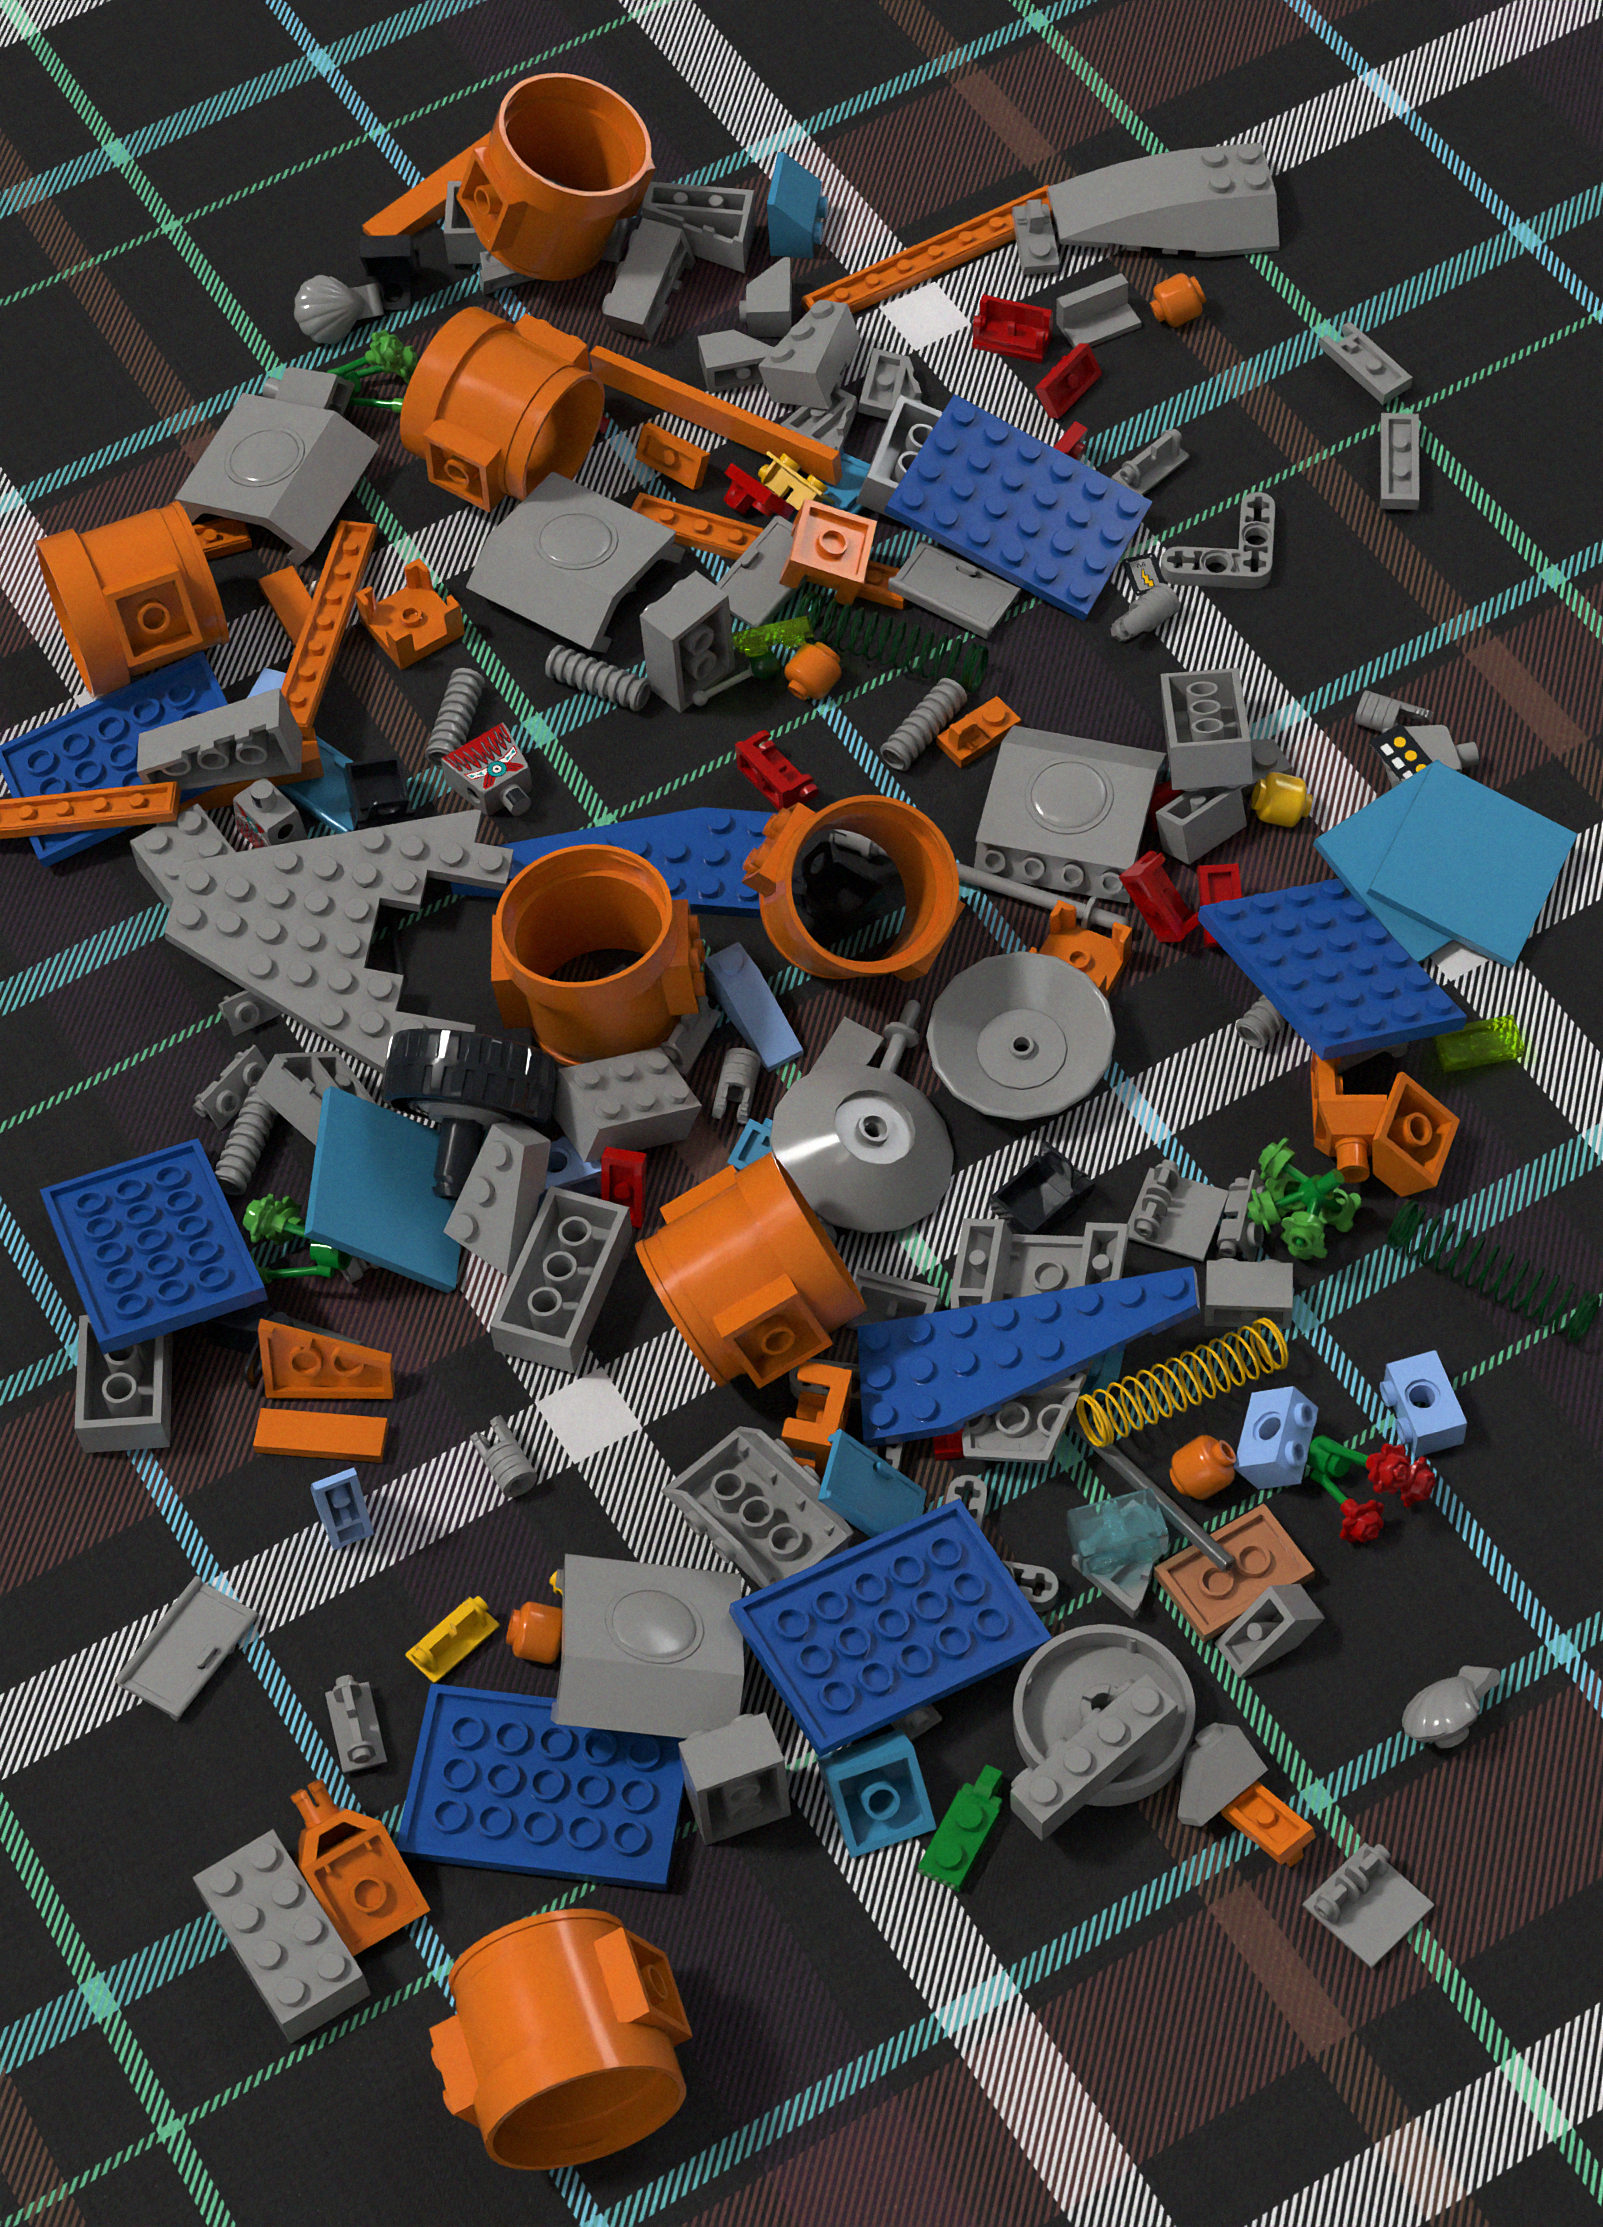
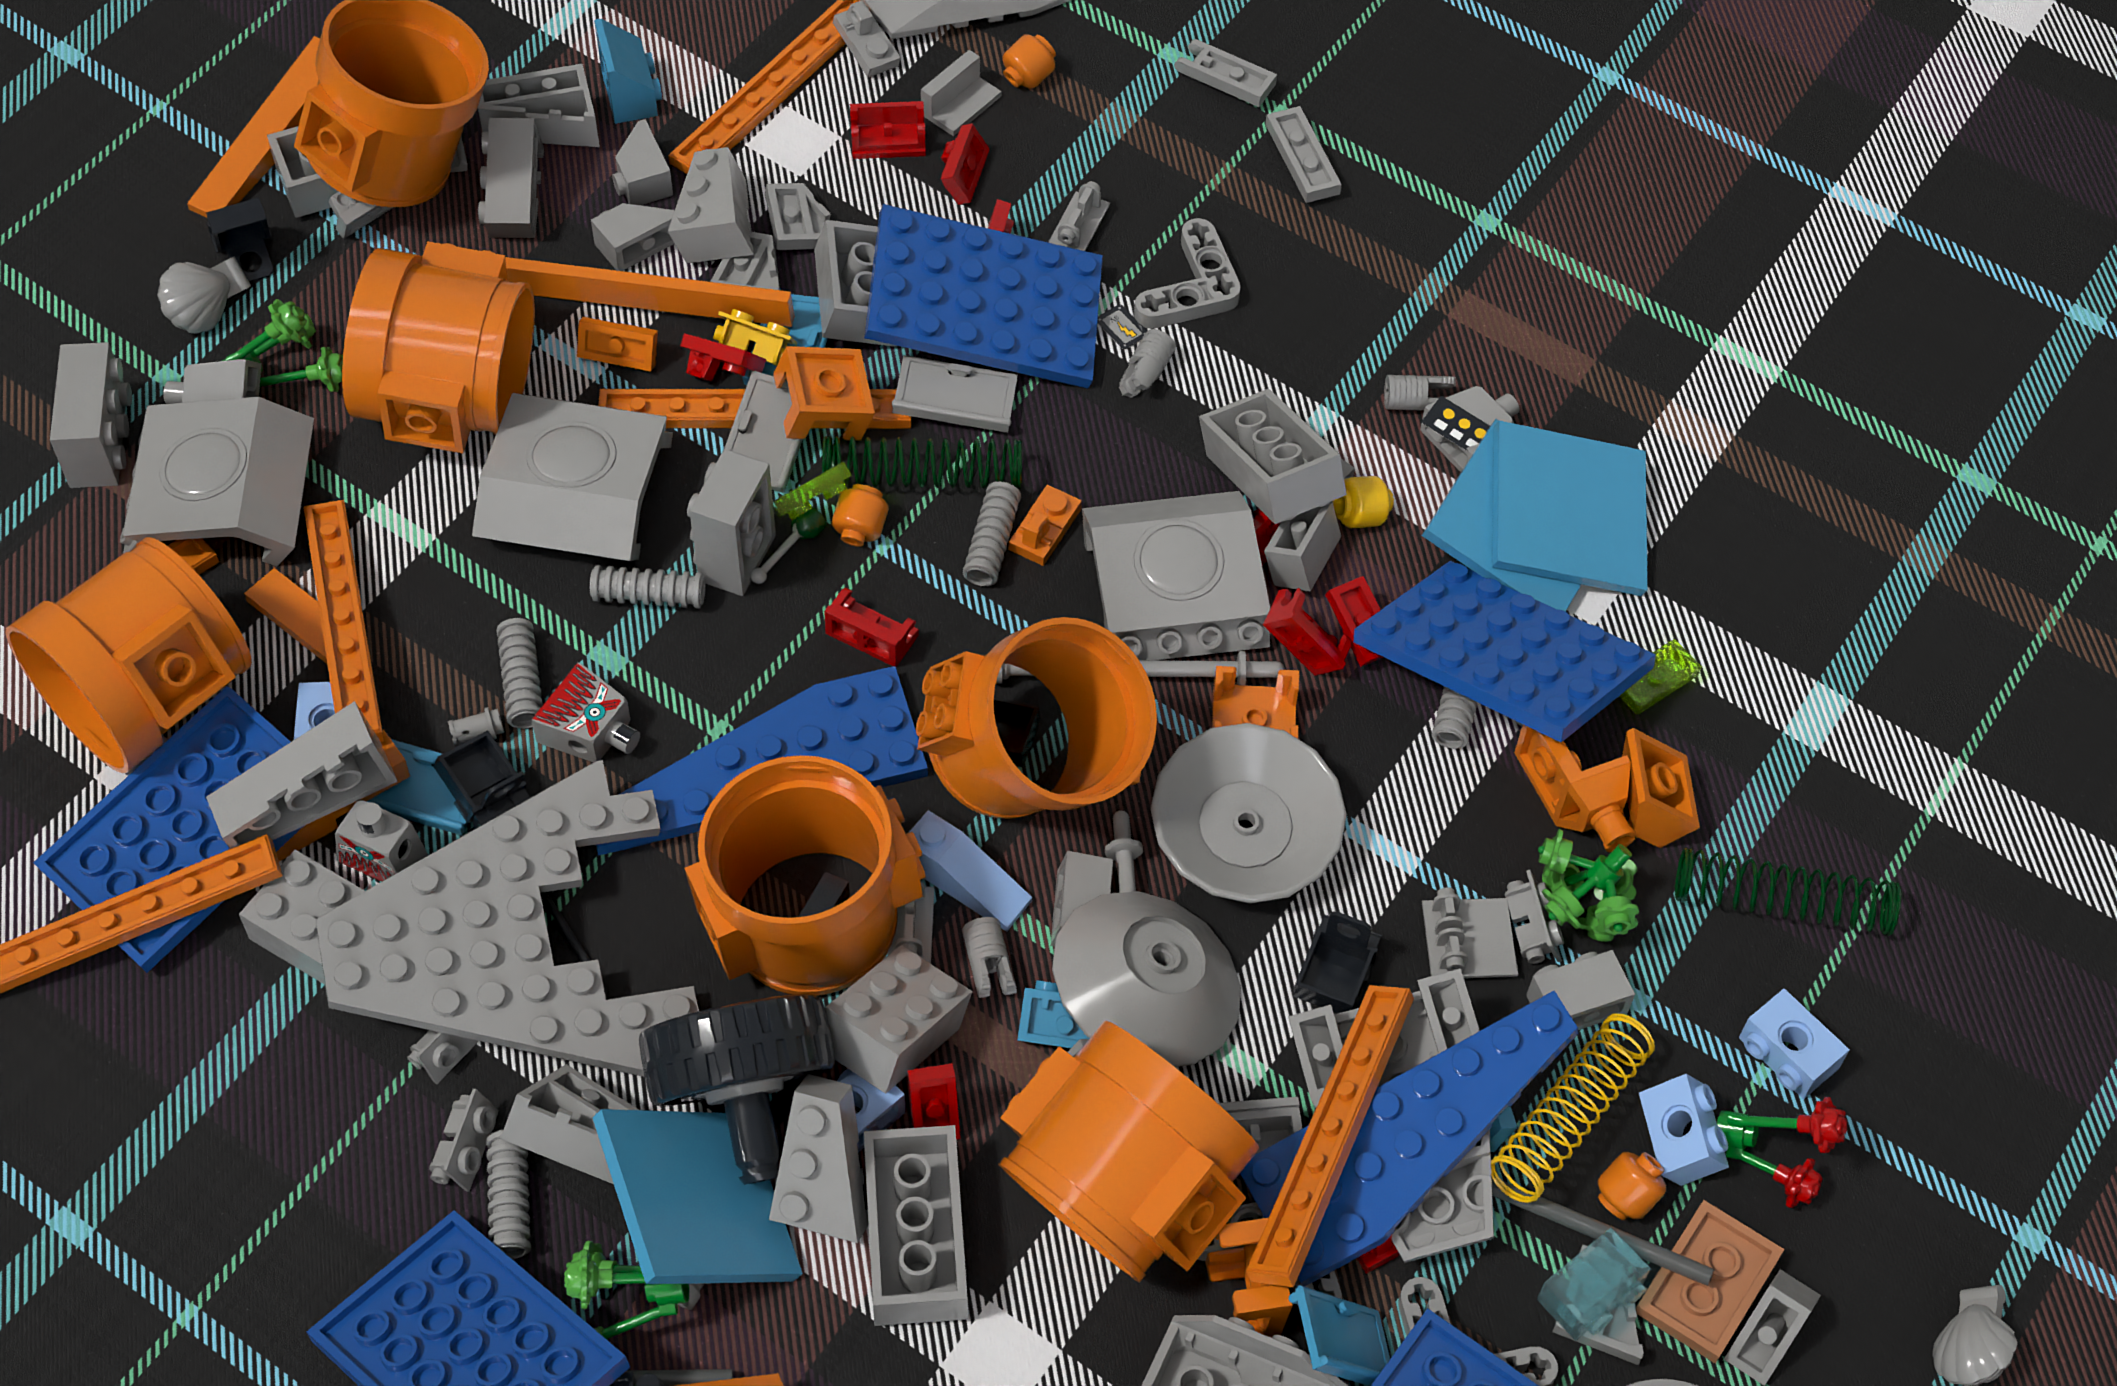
camera: 30 degrees left, 0 degrees up
orange panel [355,558,465,670] -> none
none -> light grey brick [50,342,132,488]
none -> light grey pin [448,707,504,747]
none -> orange tile [1246,985,1414,1287]

